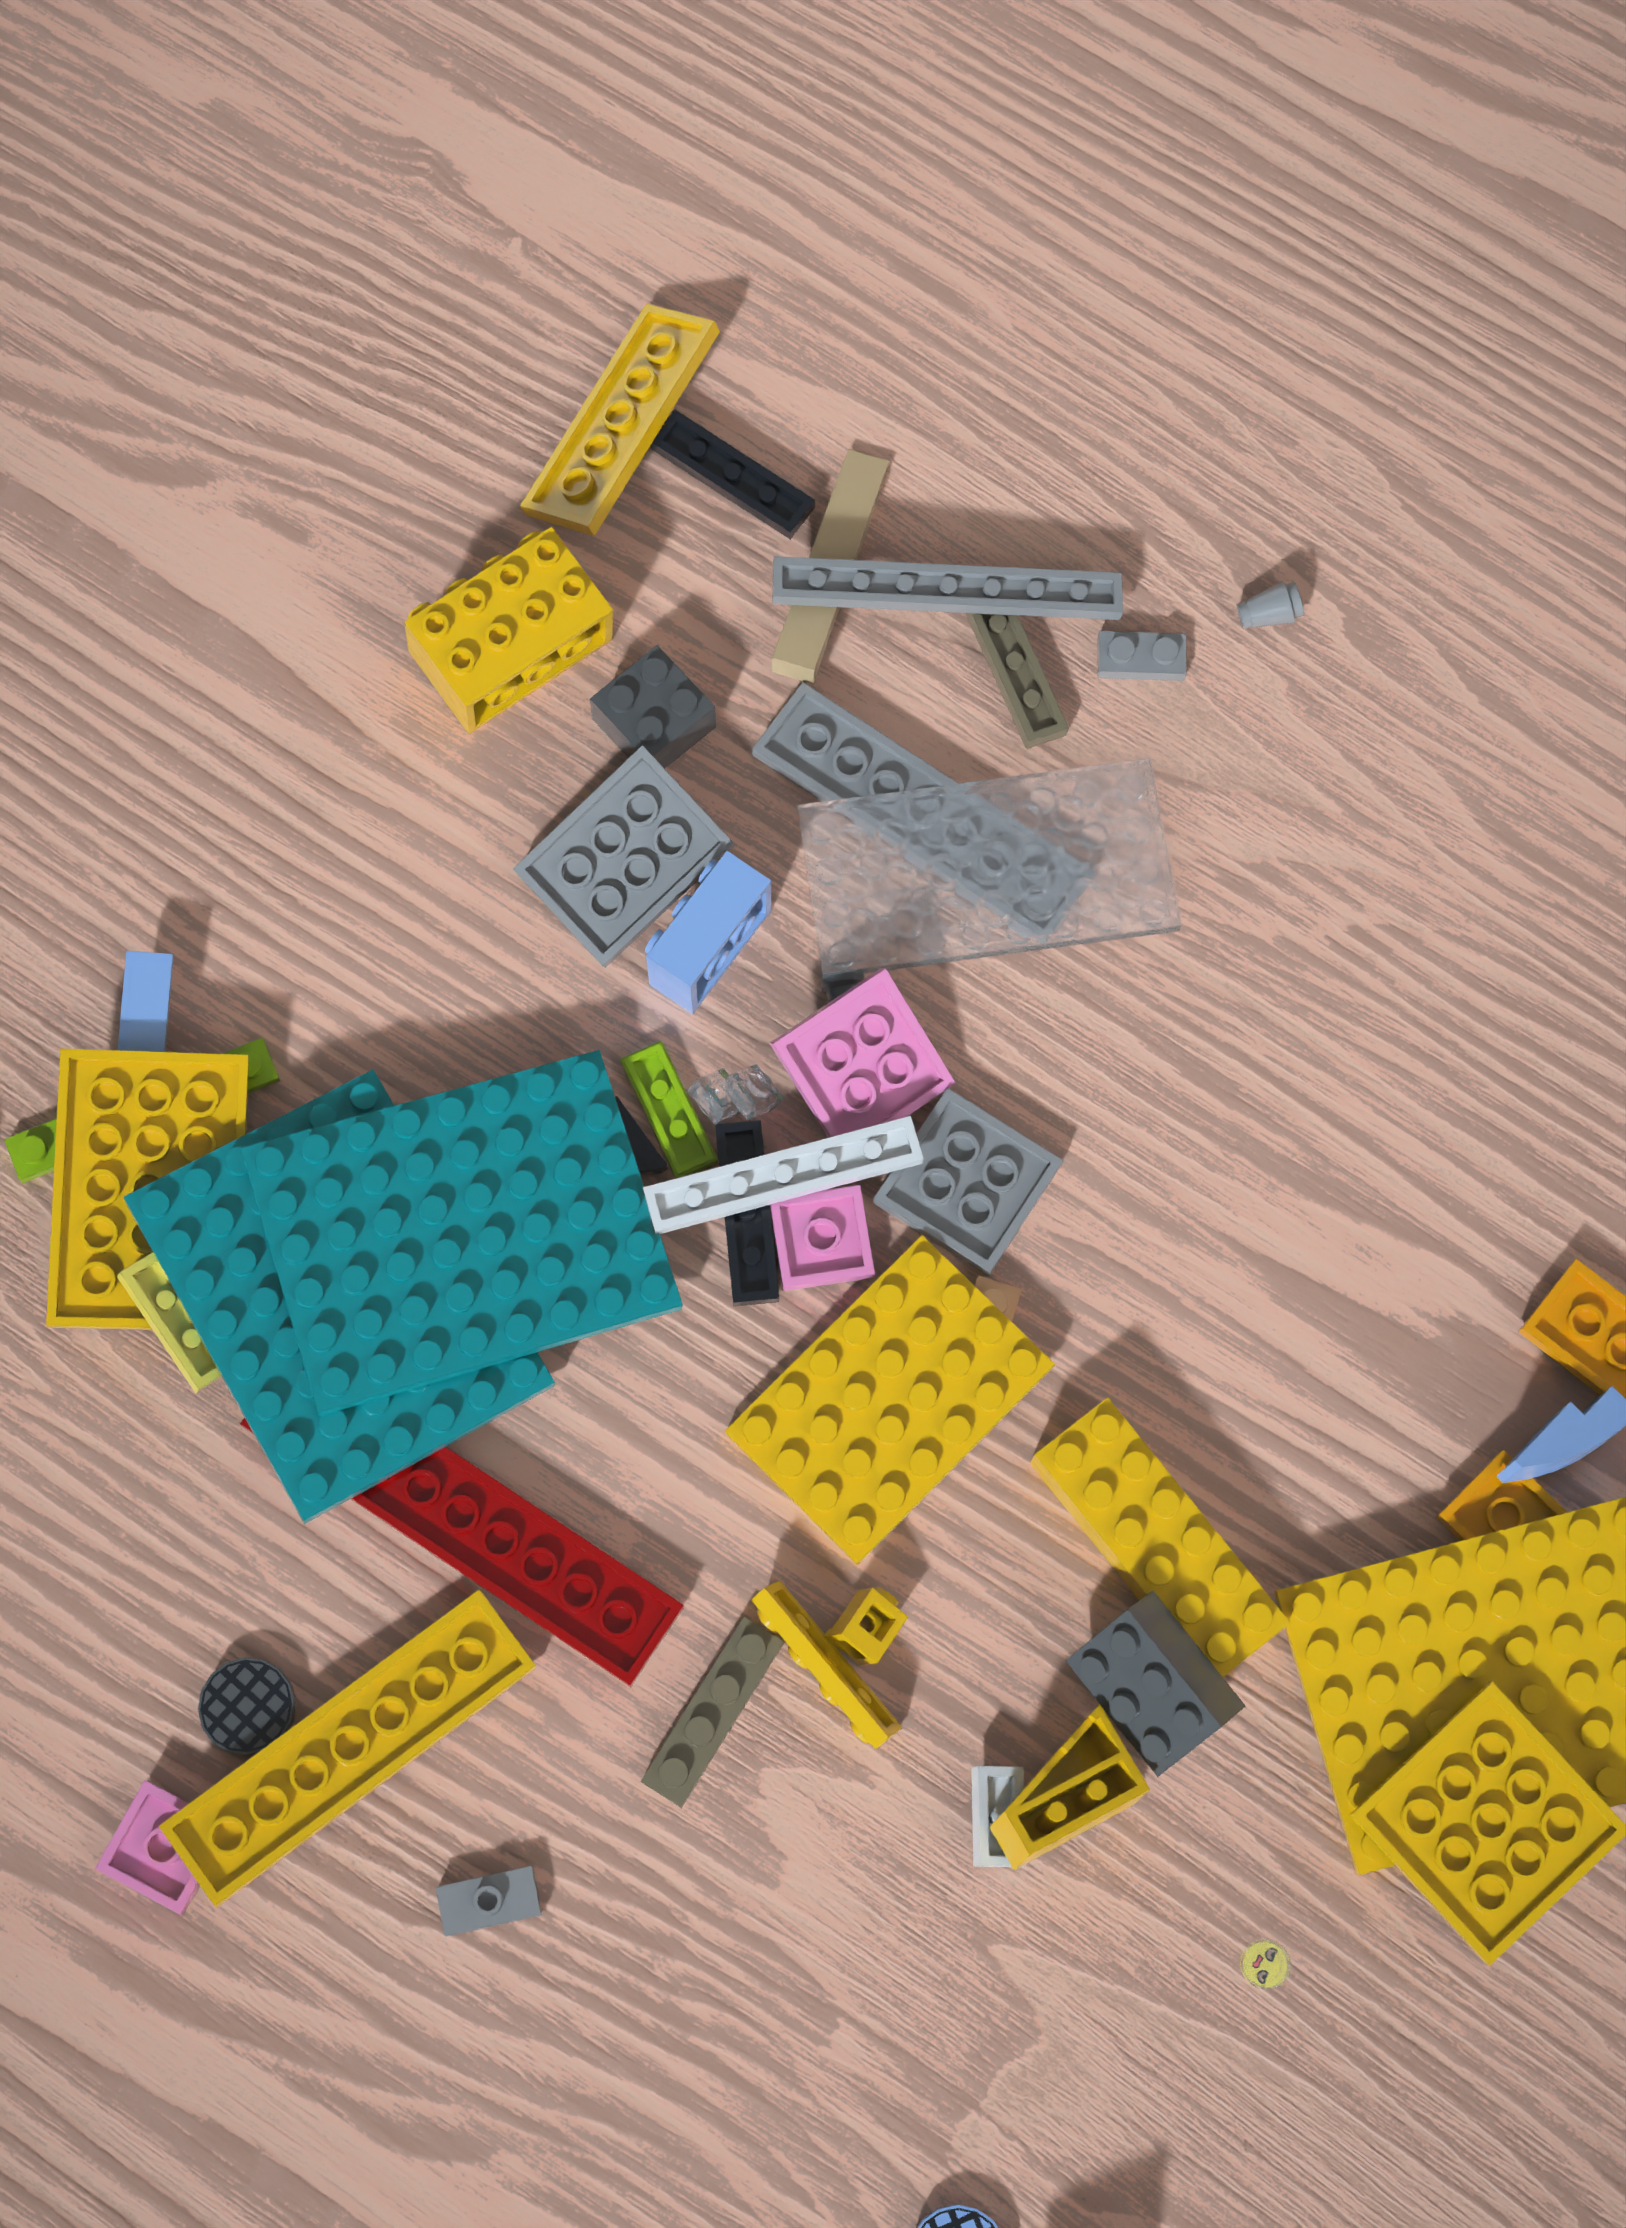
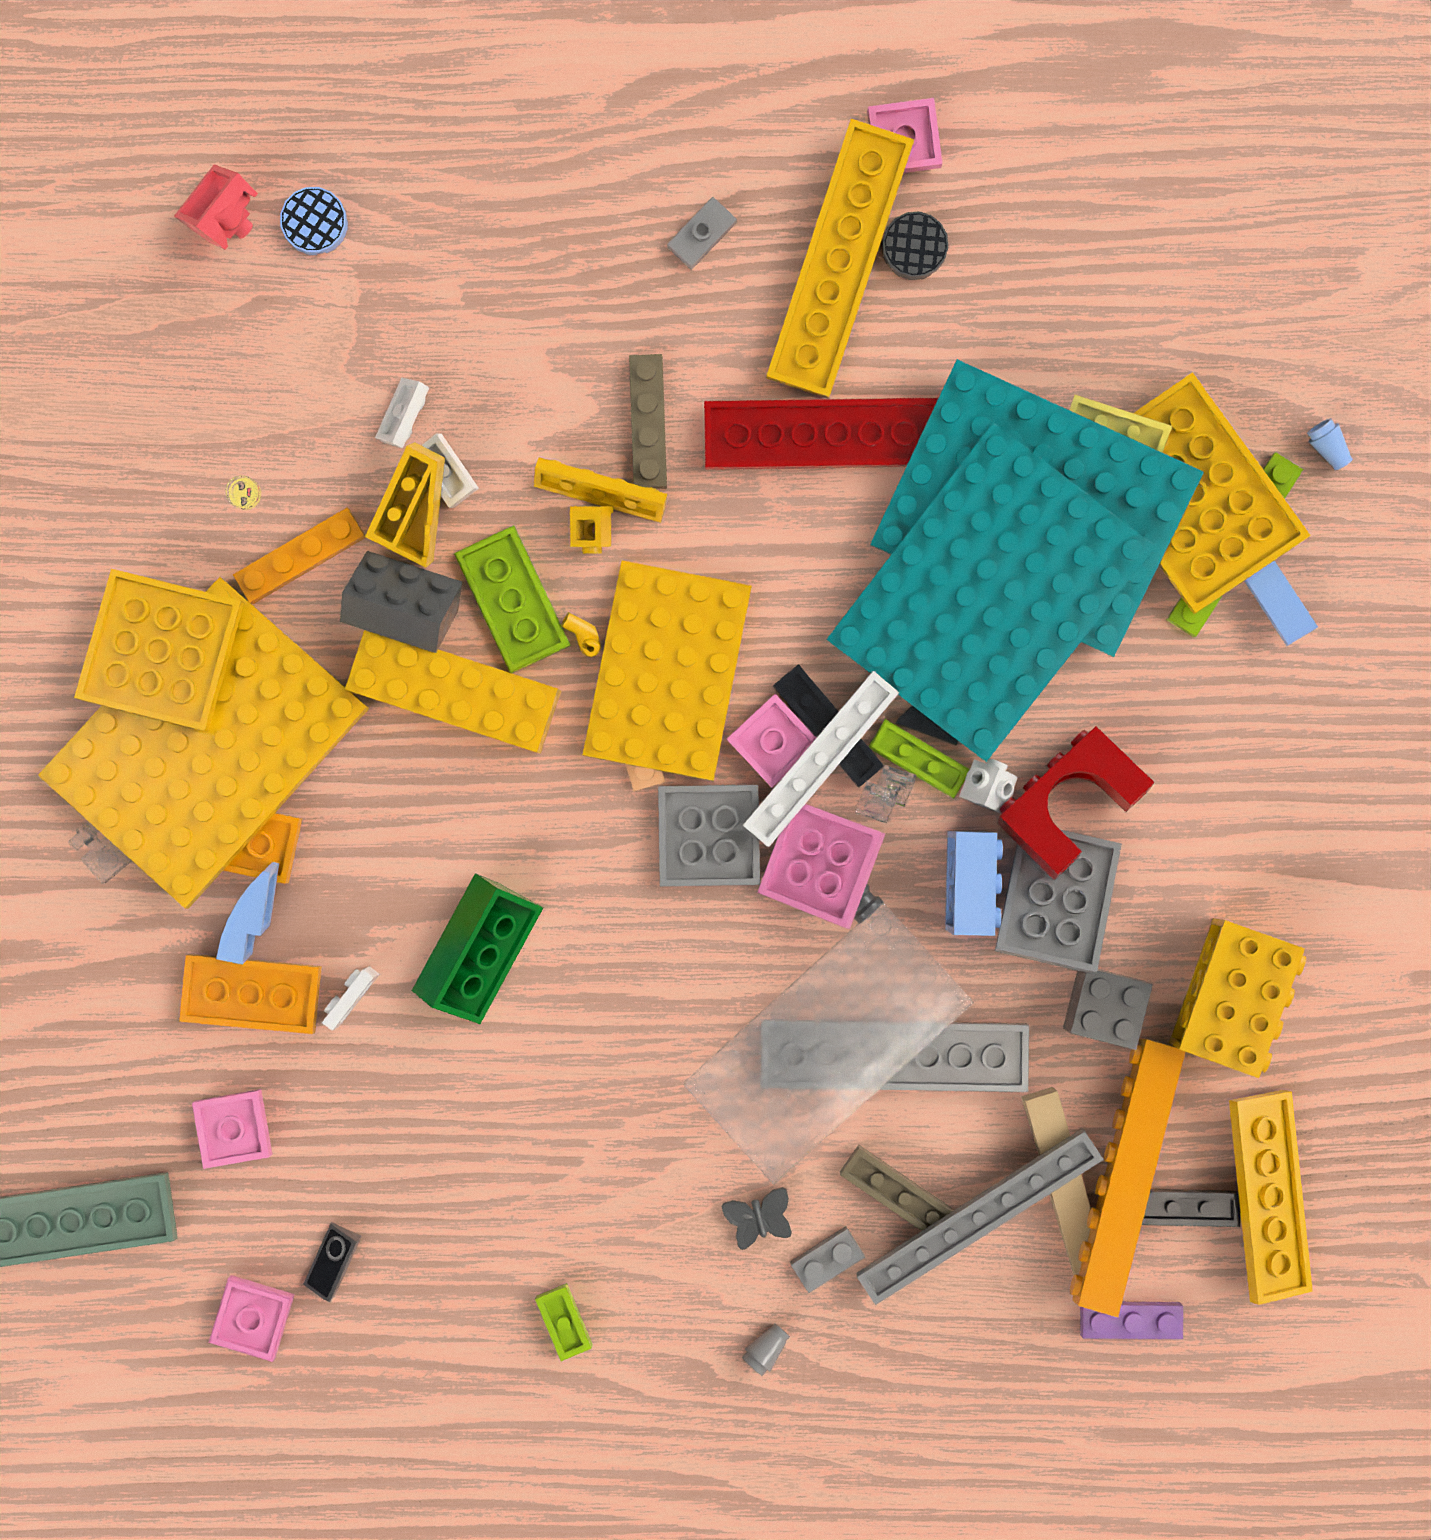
camera: 150 degrees right, 15 degrees up
none -> light orange plate [233,507,366,604]
none -> white plate [322,966,380,1031]
none -> white plate [375,378,429,448]
none -> green slope [411,873,543,1024]
none -> lime tile [454,525,571,674]
none -> lime plate [535,1283,593,1361]
none -> yellow arm [561,612,601,657]
none -> dark grey piece [721,1187,792,1250]
none -> white brick [959,758,1018,813]
none -> red arch [997,726,1155,880]
none -> light orange brick [1070,1038,1185,1318]
none -> medium lavender plate [1080,1301,1183,1339]

